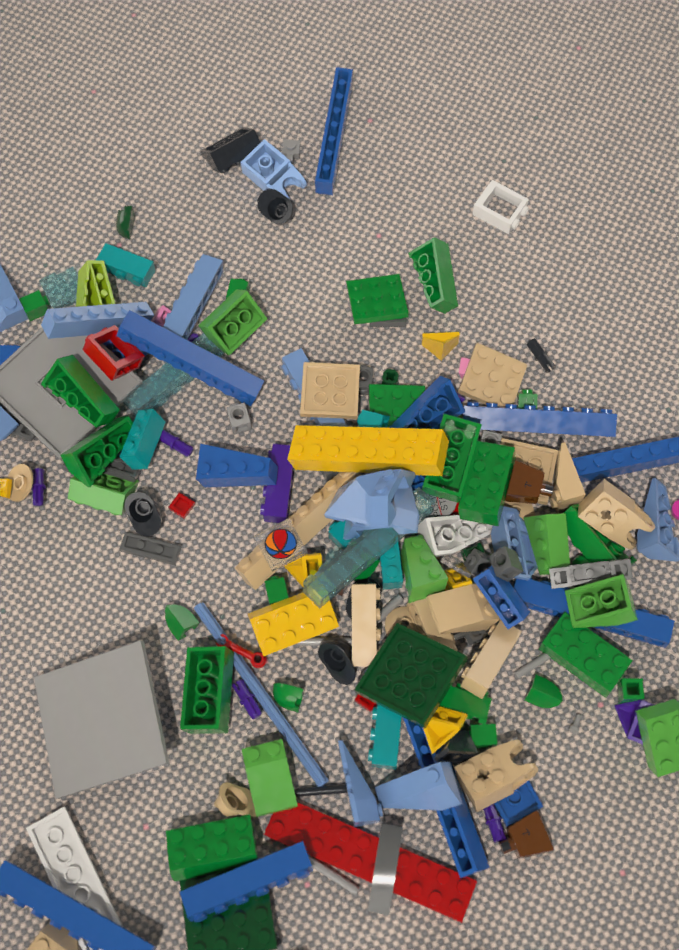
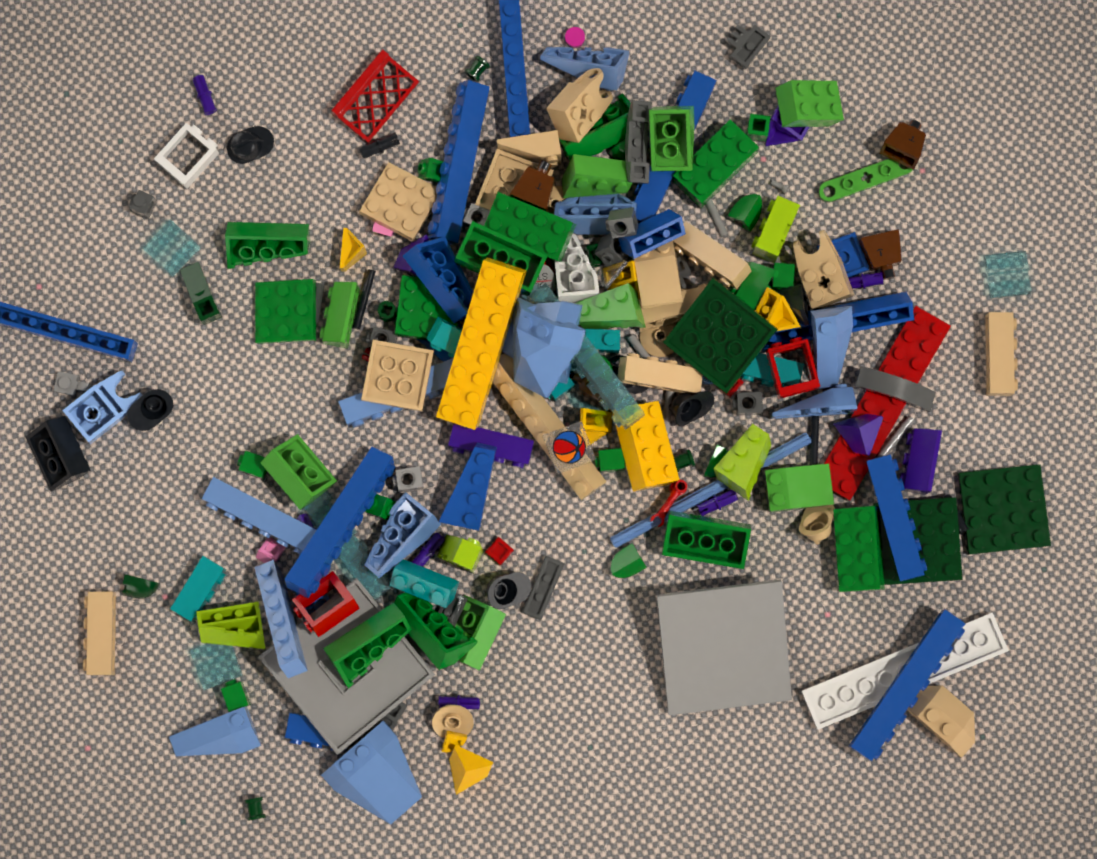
camera: 85 degrees left, 15 degrees up
none -> tan brick [83,592,116,675]
none -> dark grey brick [130,190,157,219]
none -> clear light blue slope [142,219,201,276]
none -> dark green slope [180,262,222,325]
none -> dark purple axle [193,75,217,115]
none -> black piece [227,126,274,164]
none -> bright green slope [320,282,360,349]
none -> red fence [331,49,420,143]
none -> black bar [352,269,376,330]
none -> medium blue wedge [364,492,441,578]
none -> green bracket [365,494,396,521]
none -> lime wedge [436,534,483,573]
none -> dark green bush [464,55,490,82]
none -> dark green bush [673,449,695,472]
none -> lime wedge [714,424,772,501]
none -> dark grey brick [732,392,763,416]
none -> lime wedge [751,196,800,263]
none -> red window [766,337,820,399]
none -> bright green piece [818,159,913,203]
none -> dark purple slope [833,414,883,456]
none -> reddish brown torso [879,120,926,170]
none -> dark purple slope [899,428,942,495]

